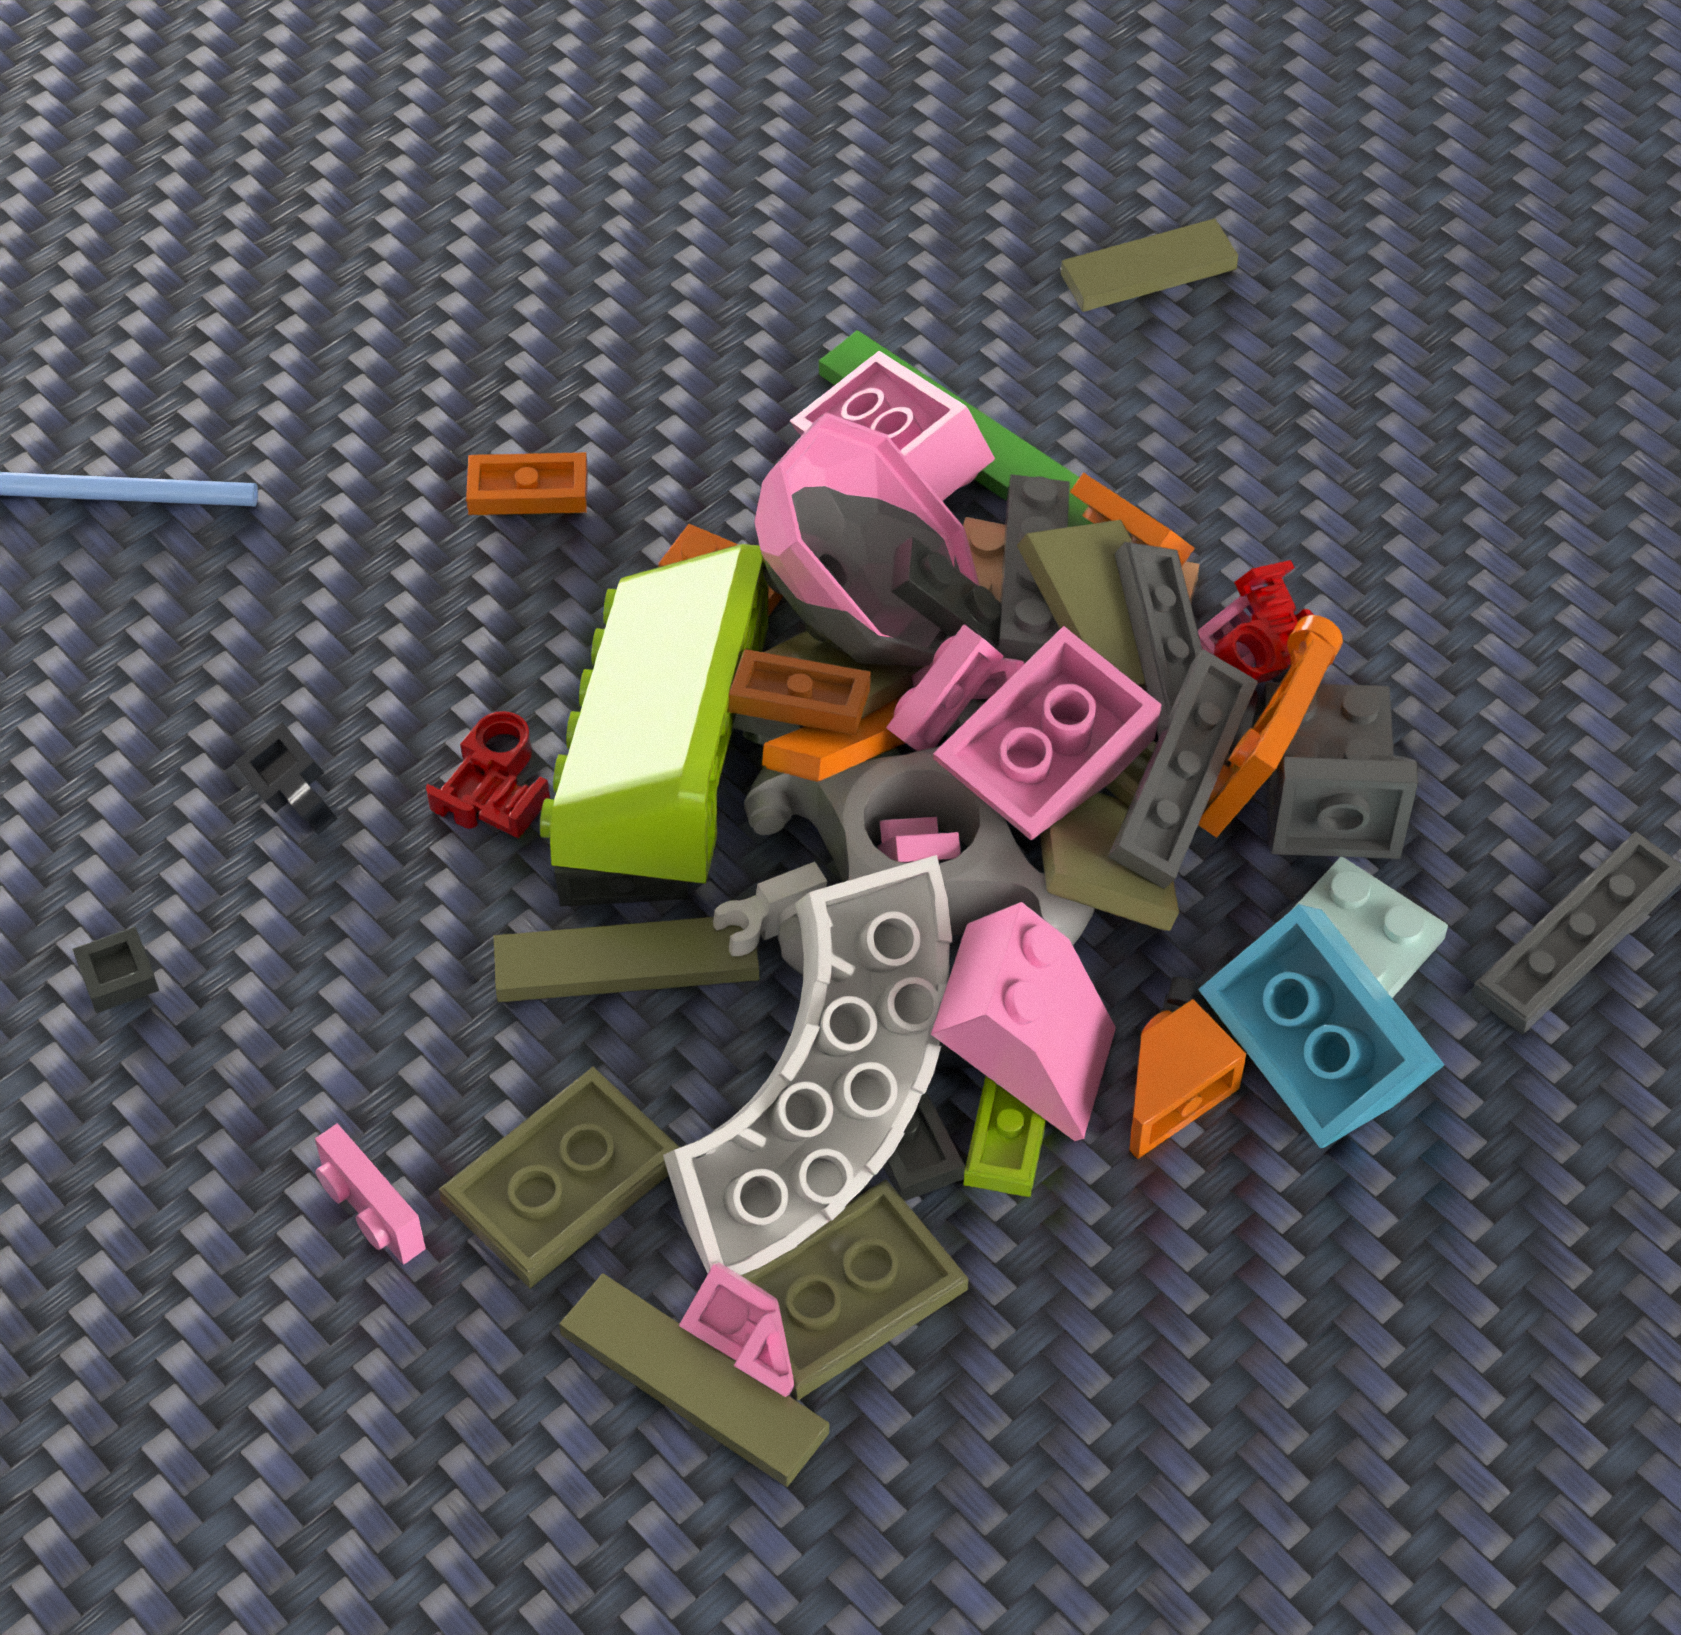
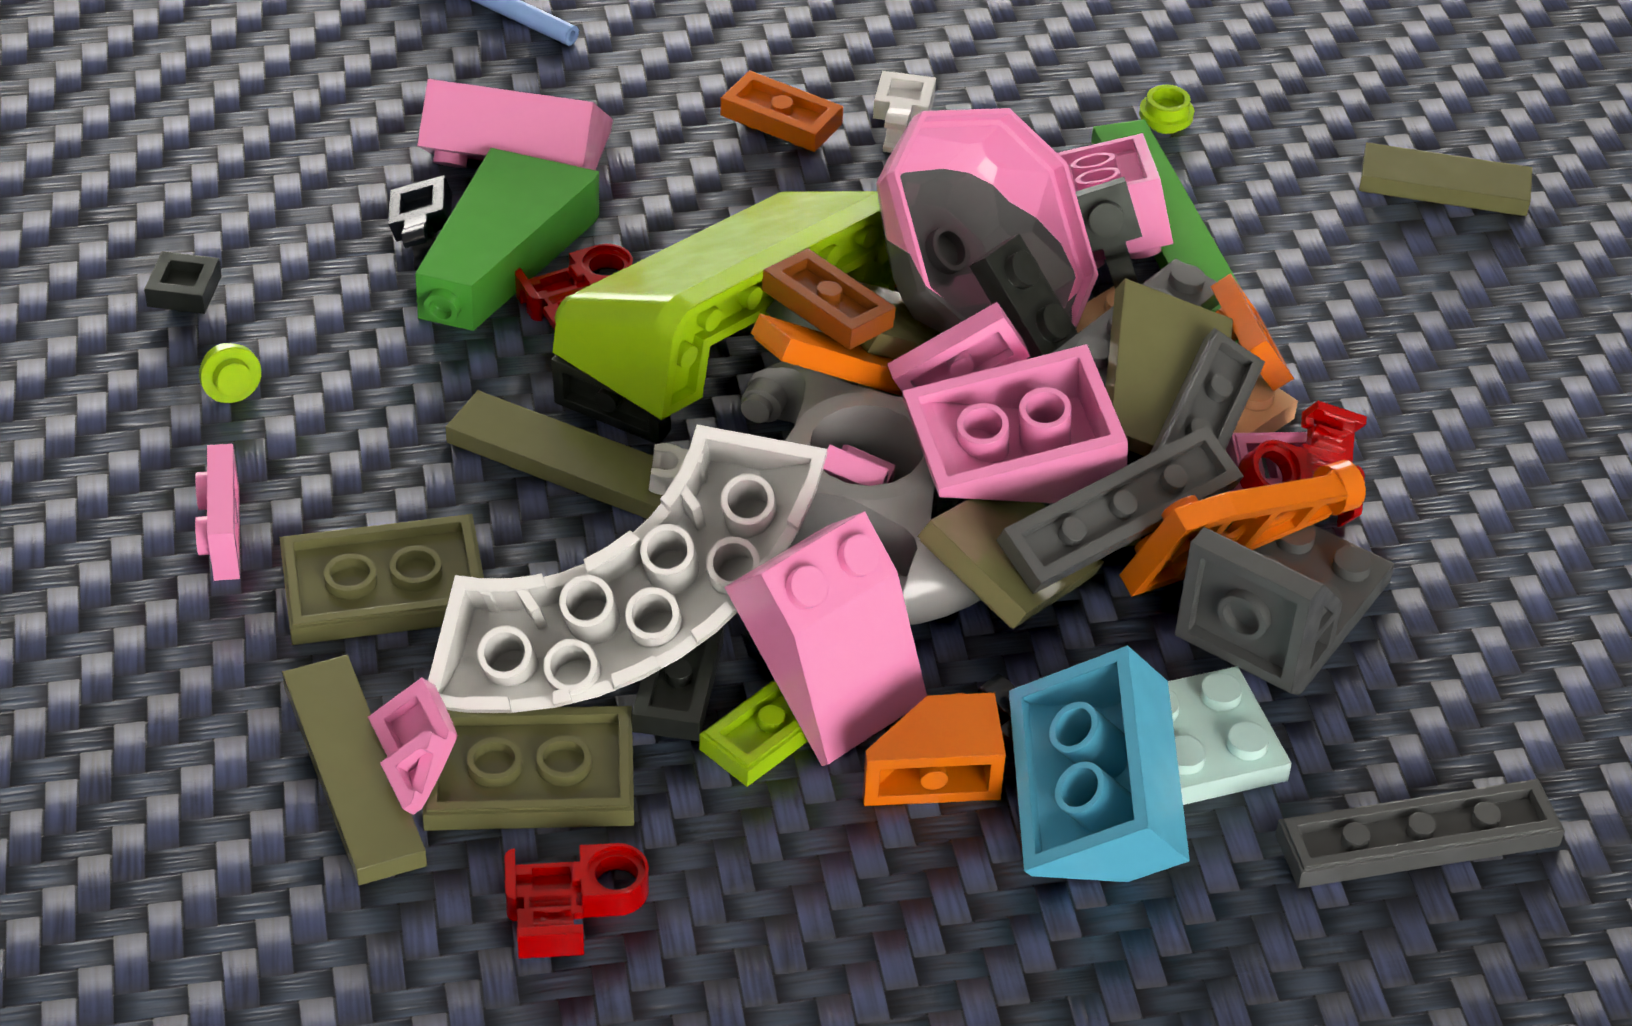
camera: 30 degrees right, 10 degrees down
none -> lime plate [199,343,261,403]
none -> bright green slope [415,148,599,331]
none -> bright pink slope [417,79,613,170]
none -> red piece [504,843,649,959]
none -> white plate [873,71,936,153]
none -> pearl dark grey plate [1075,177,1142,289]
none -> lime plate [1139,85,1194,134]

